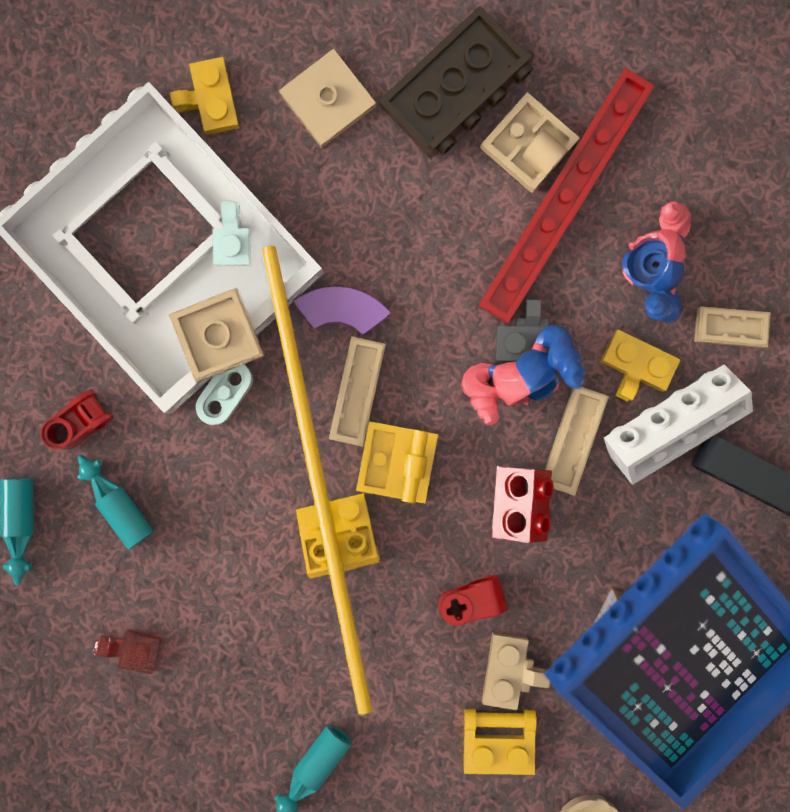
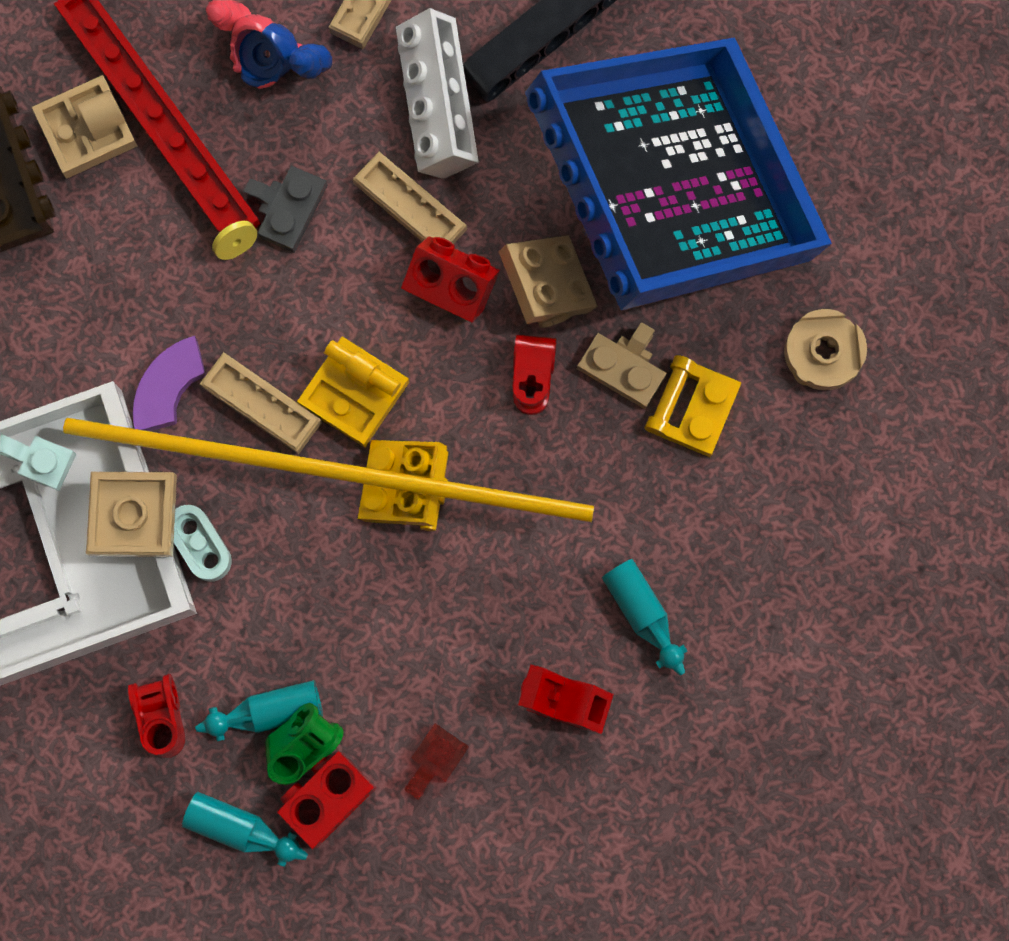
camera: 65 degrees left, 10 degrees down
hair [461,325,585,425] -> none
yellow plate [600,329,680,402] -> none
none -> light yellow wheel [212,221,257,260]
none -> green piece [265,703,344,785]
none -> red brick [277,751,377,849]
none -> tan plate [499,235,597,328]
none -> red brick [518,664,614,734]

